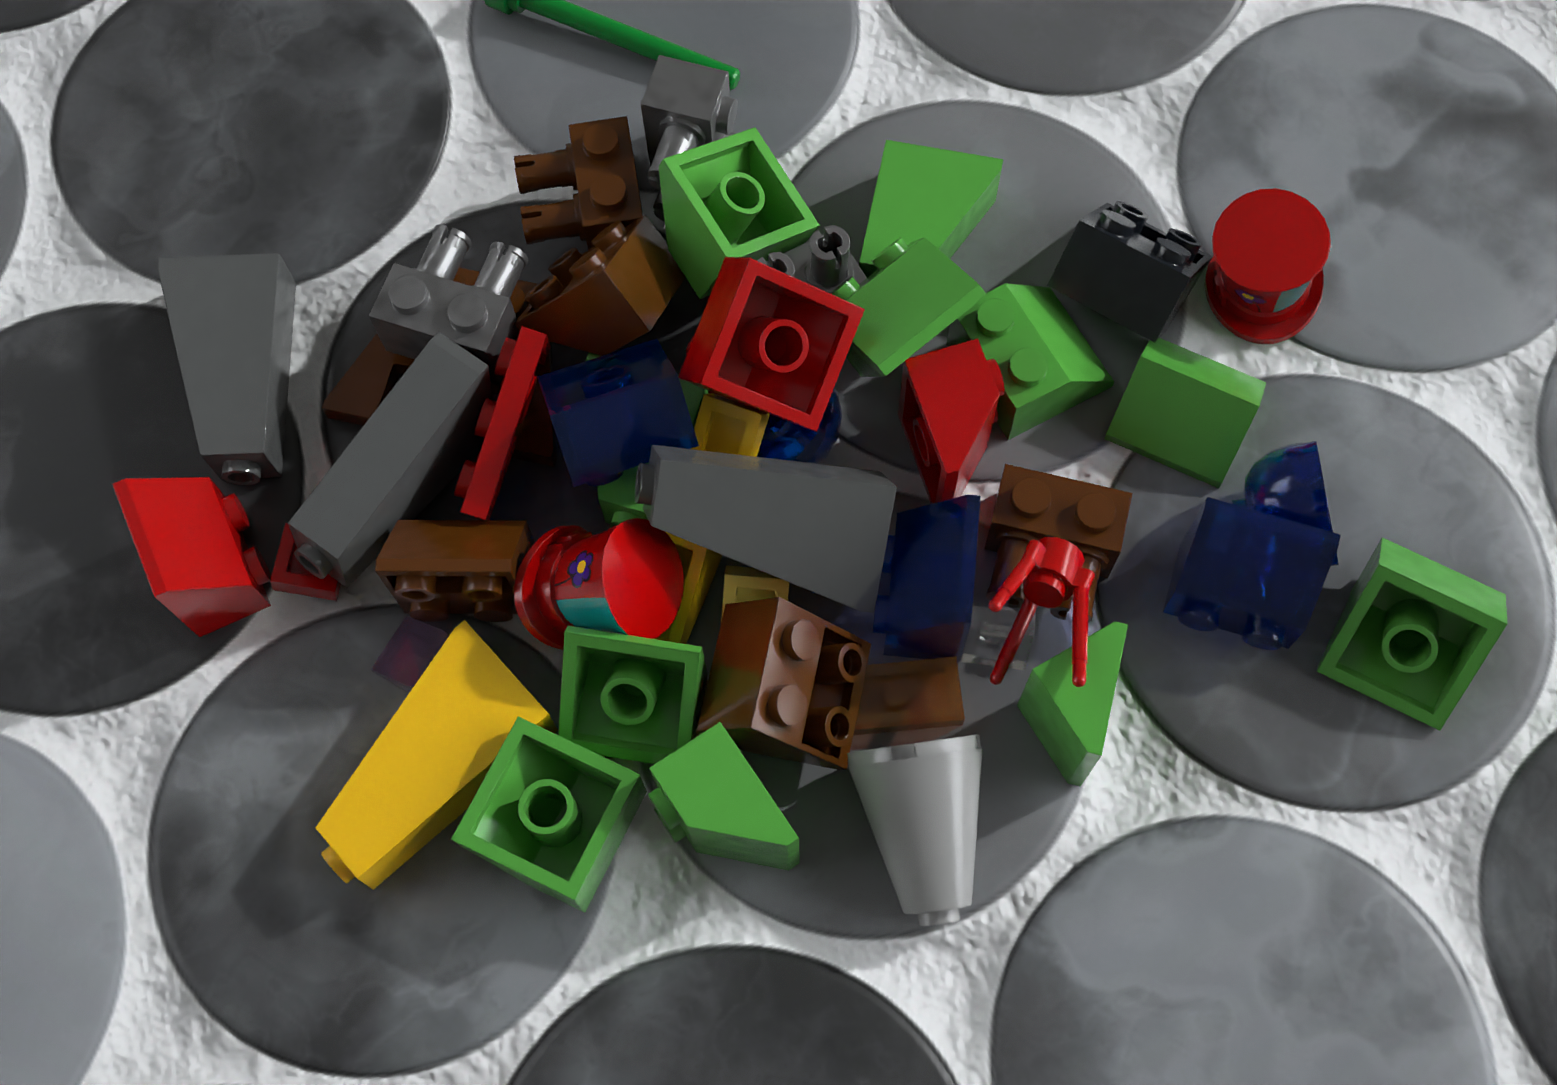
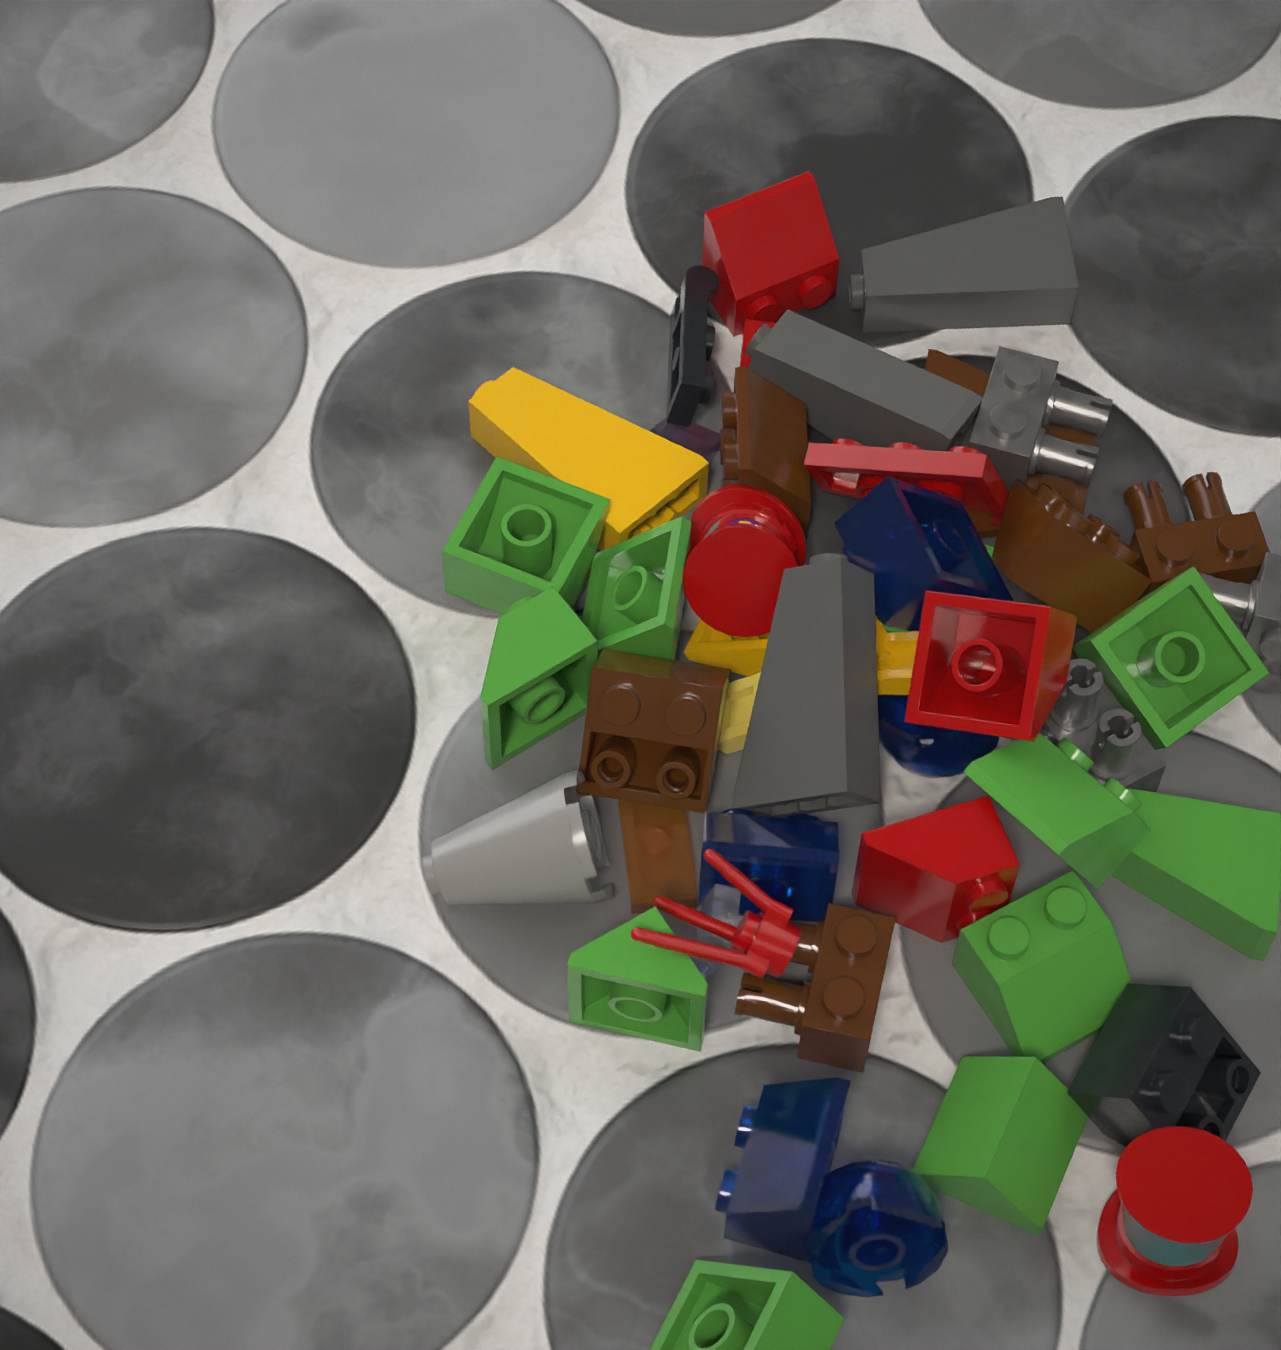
camera: 85 degrees right, 10 degrees down
none -> black plate [666,265,720,427]

